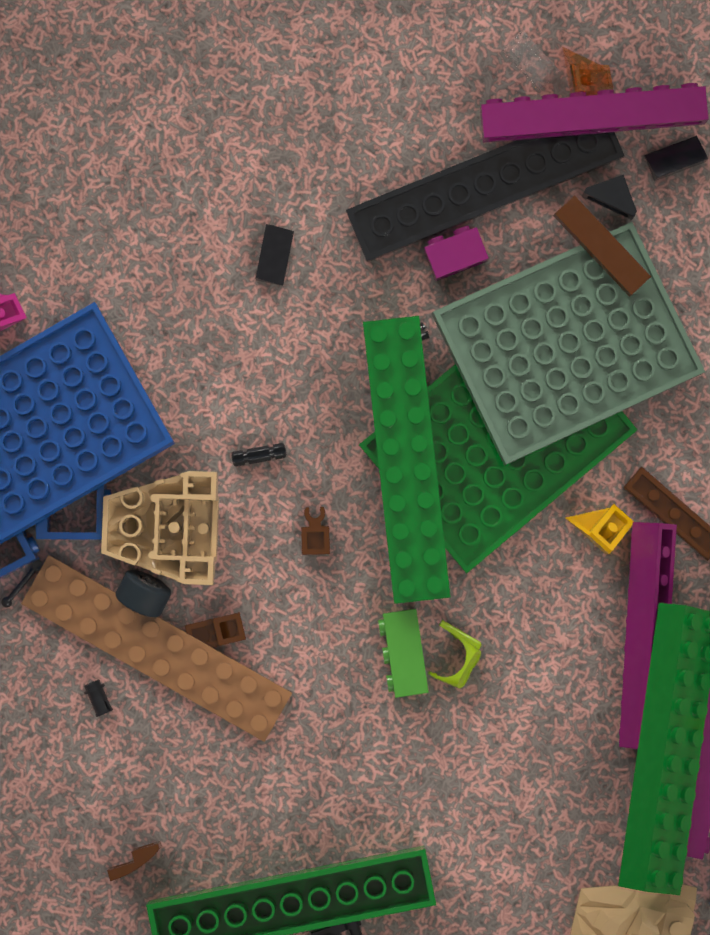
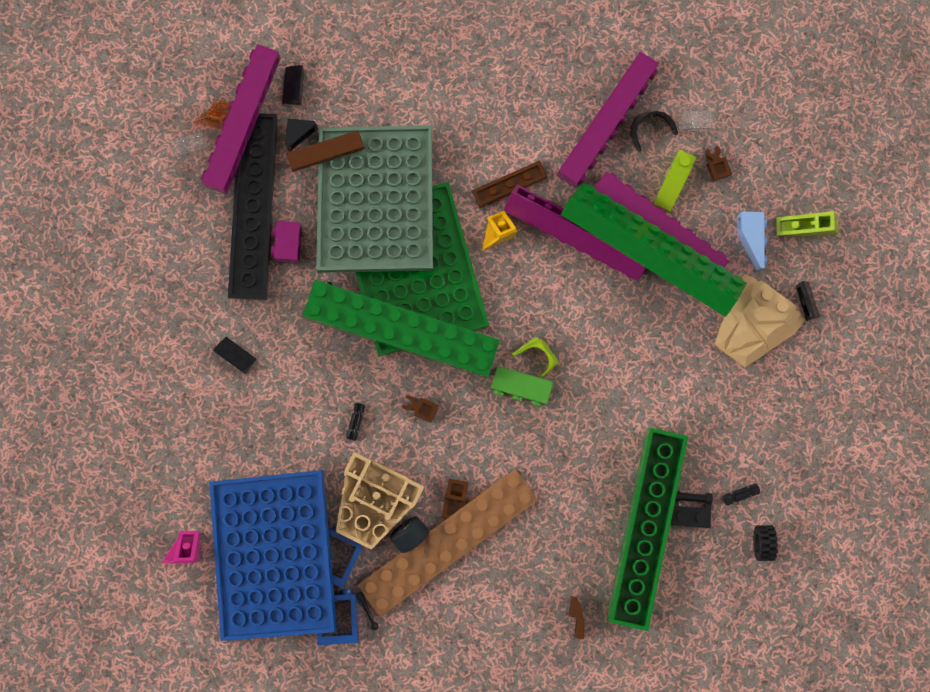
camera: 75 degrees left, 5 degrees down
black pin [84,679,113,717] -> none

